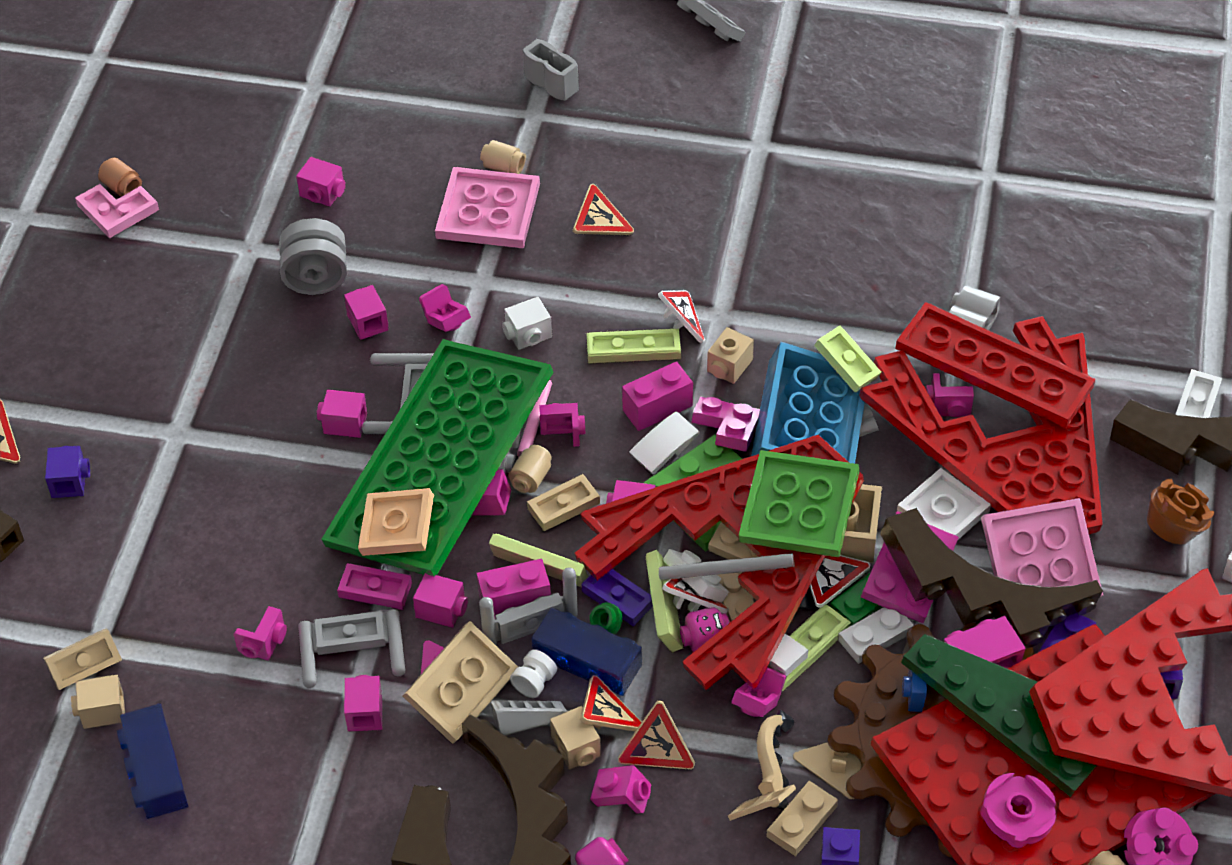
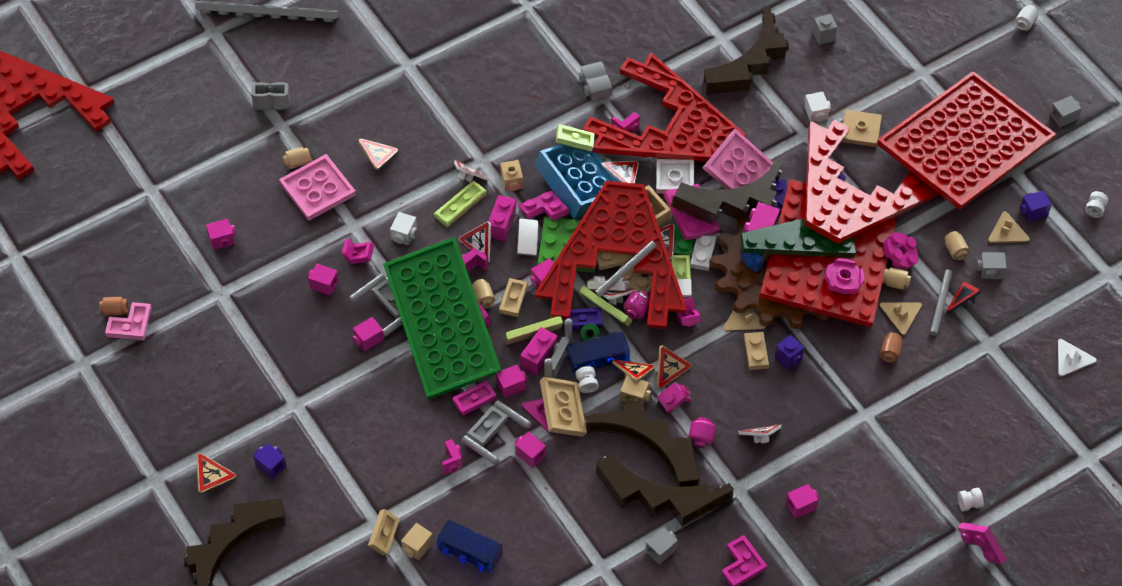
camera: 45 degrees left, 5 degrees up
light grey wheel [279,218,347,295] -> none
light nougat plate [358,488,434,556] -> none
light grey slope [491,701,567,735] -> none
tan piece [728,710,796,820] -> none
bright green plate [738,450,859,557] -> none
red plate [895,302,1096,428] -> none
dark orange cone [1147,479,1214,545] -> none
white plate [1176,369,1222,418] -> none
none -> piece [459,221,491,263]
none -> piece [602,161,639,183]

